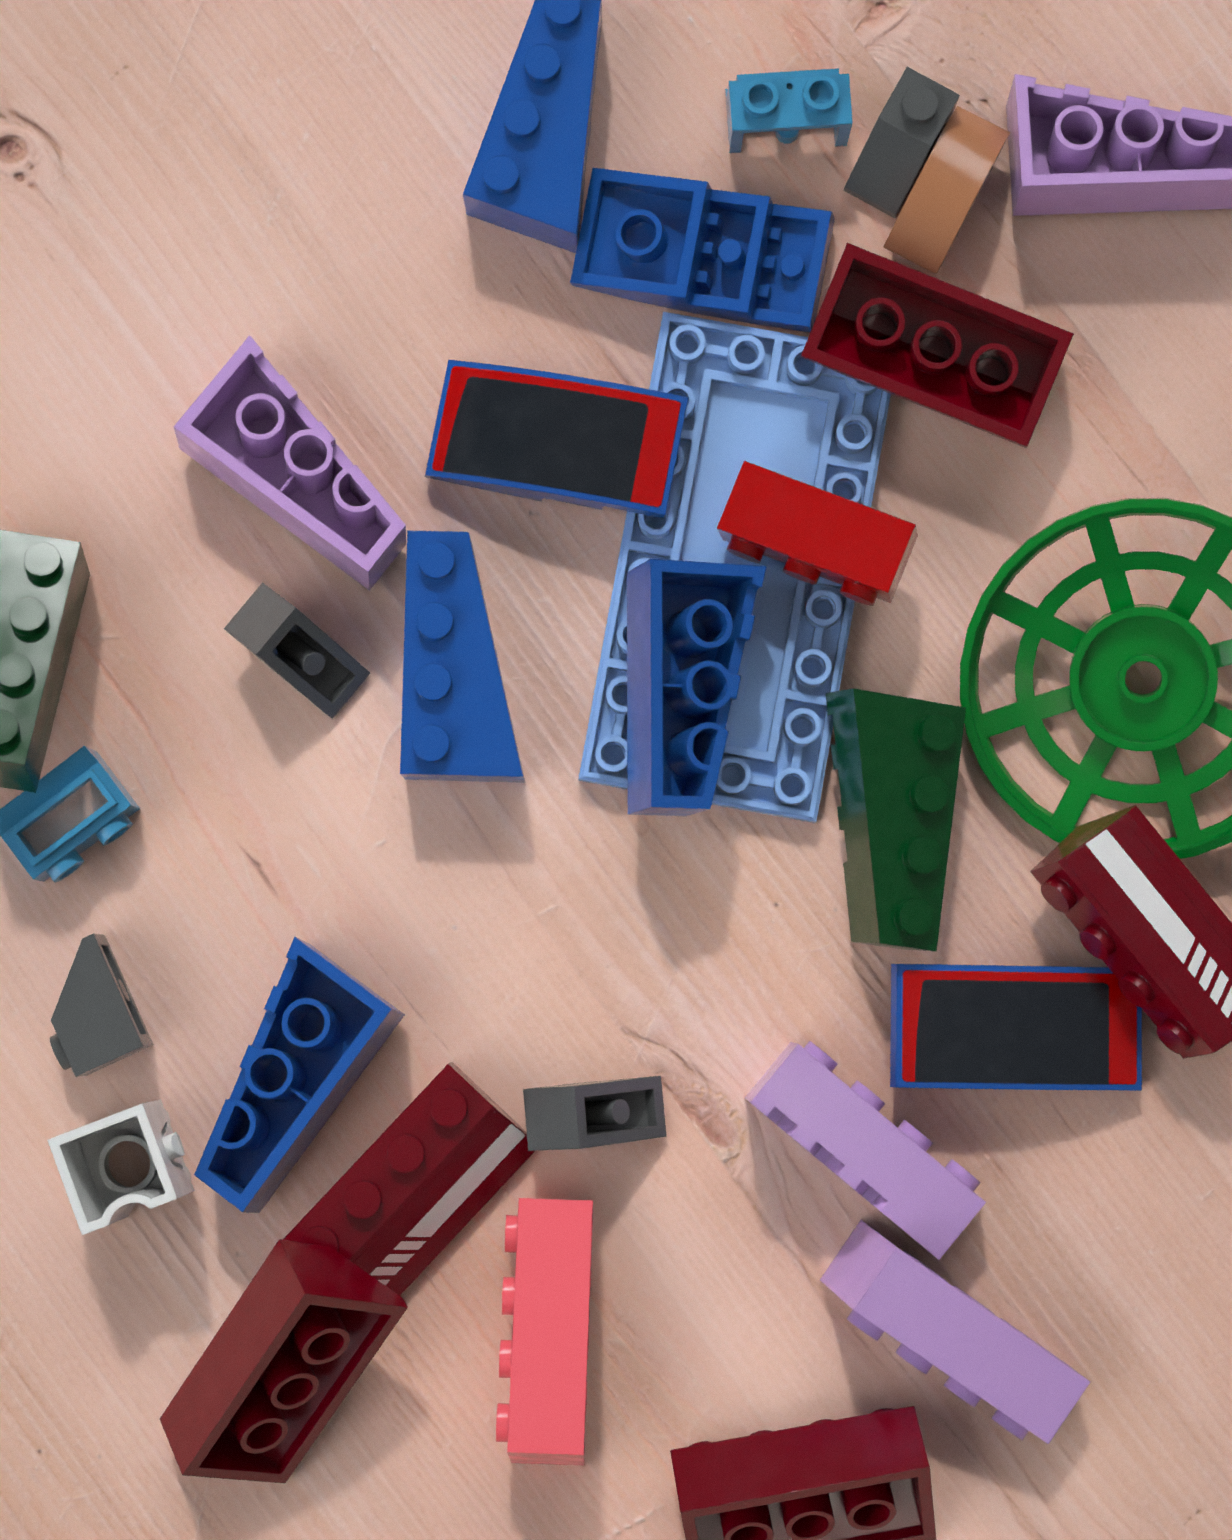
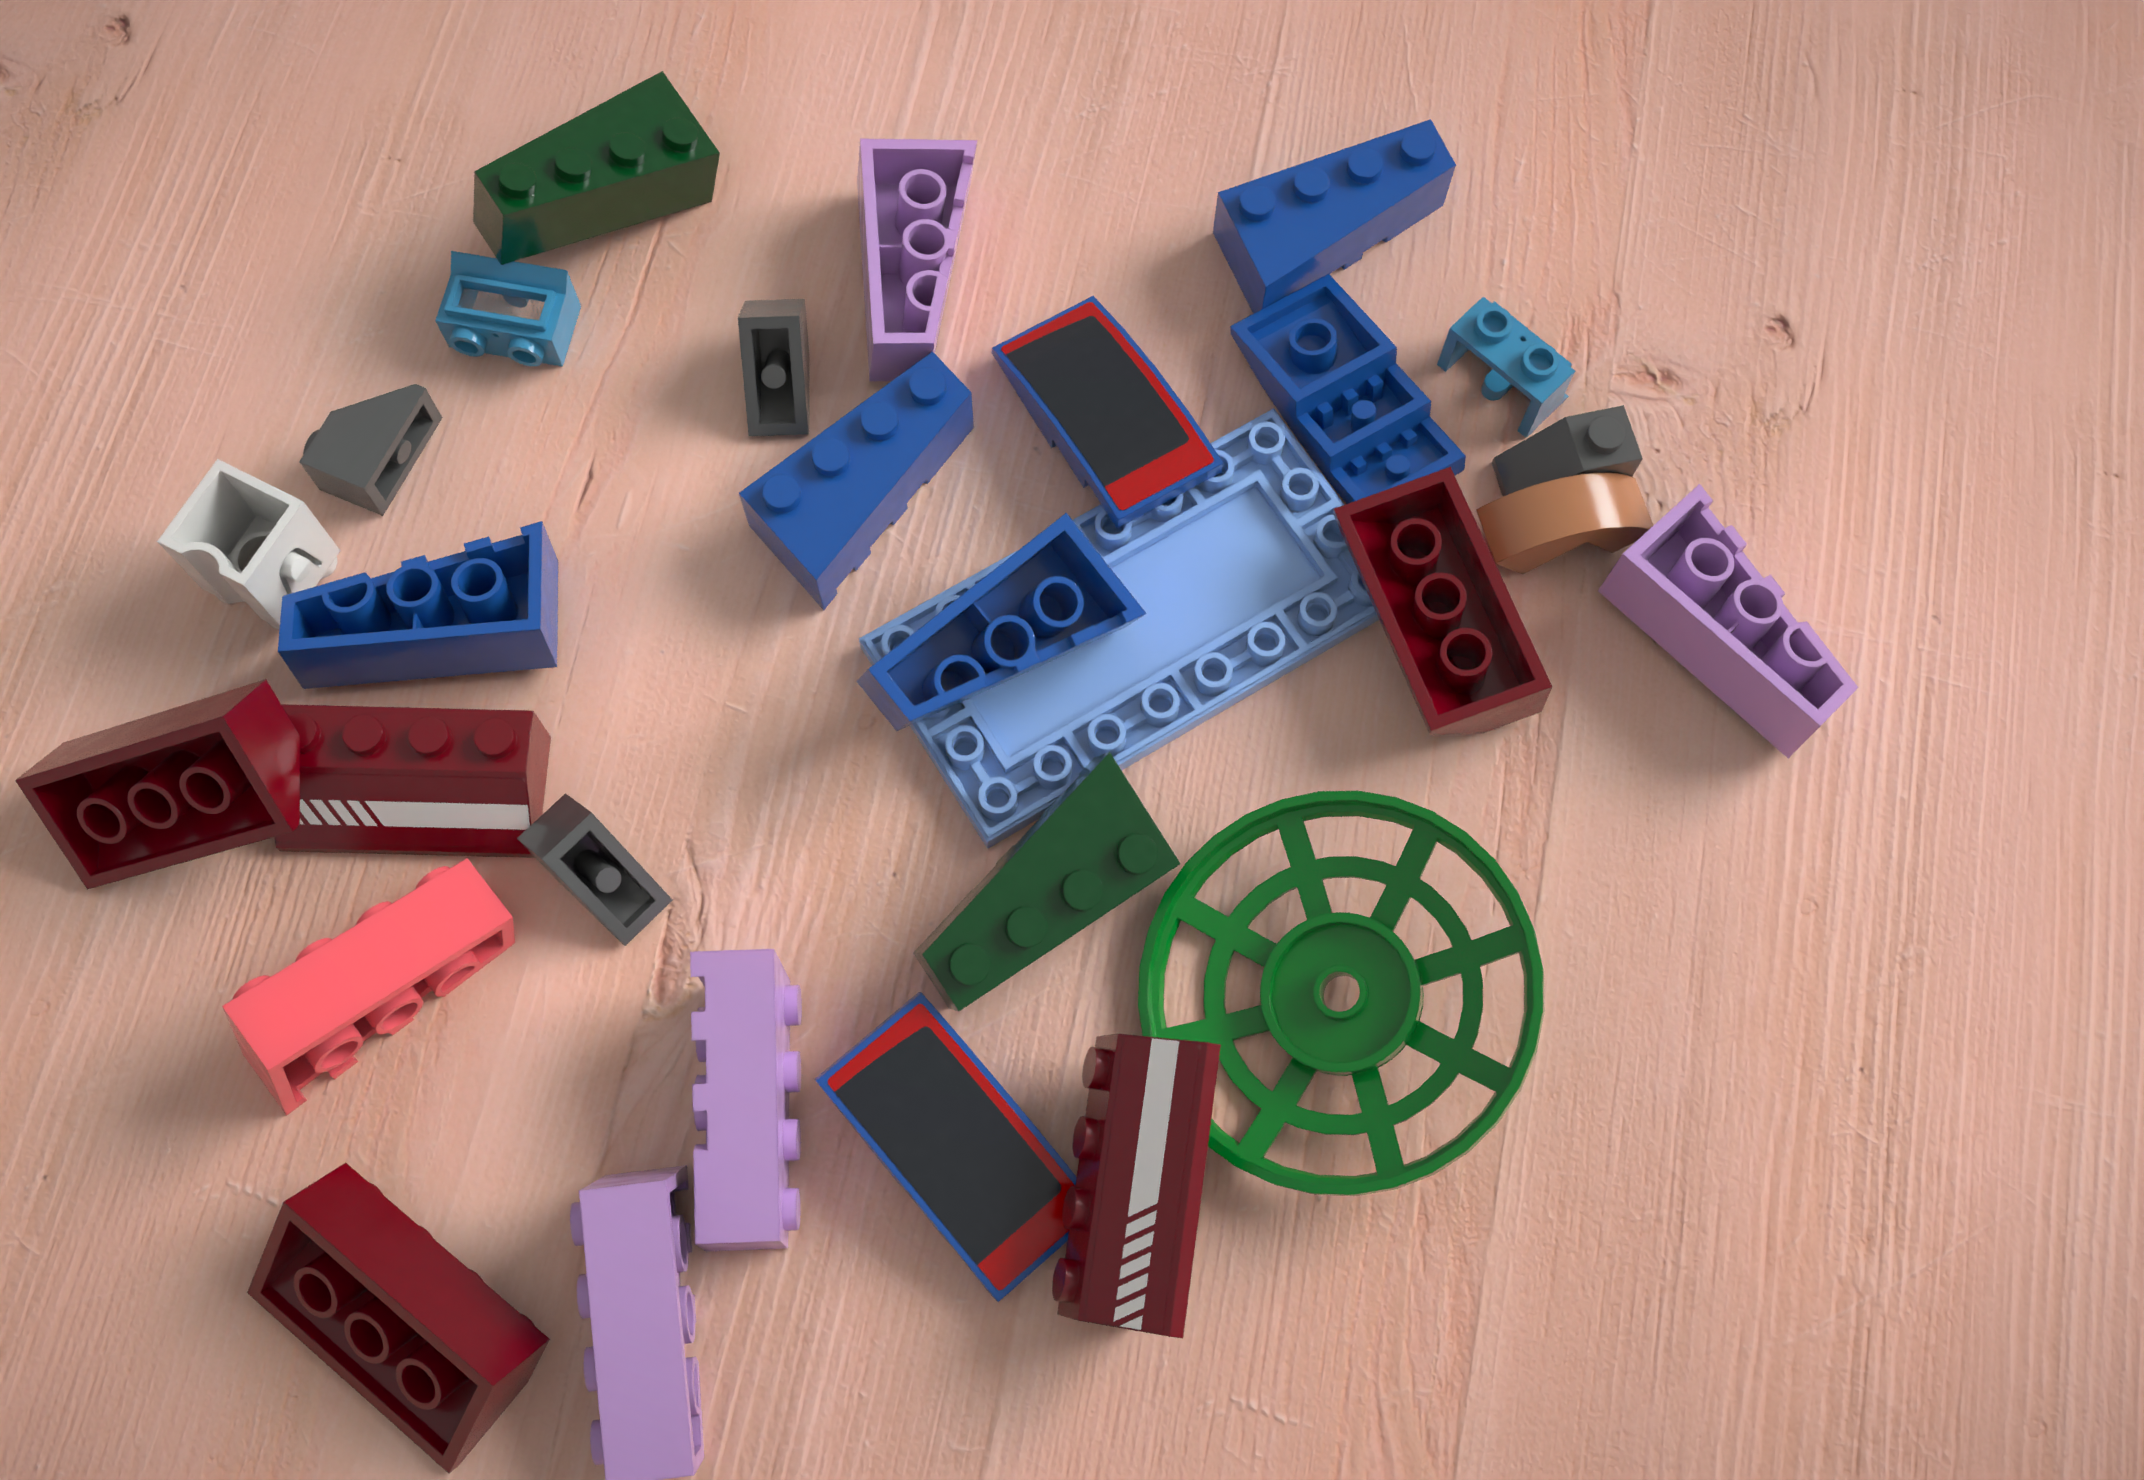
camera: 45 degrees right, 15 degrees down
red brick [717,461,918,606] -> none

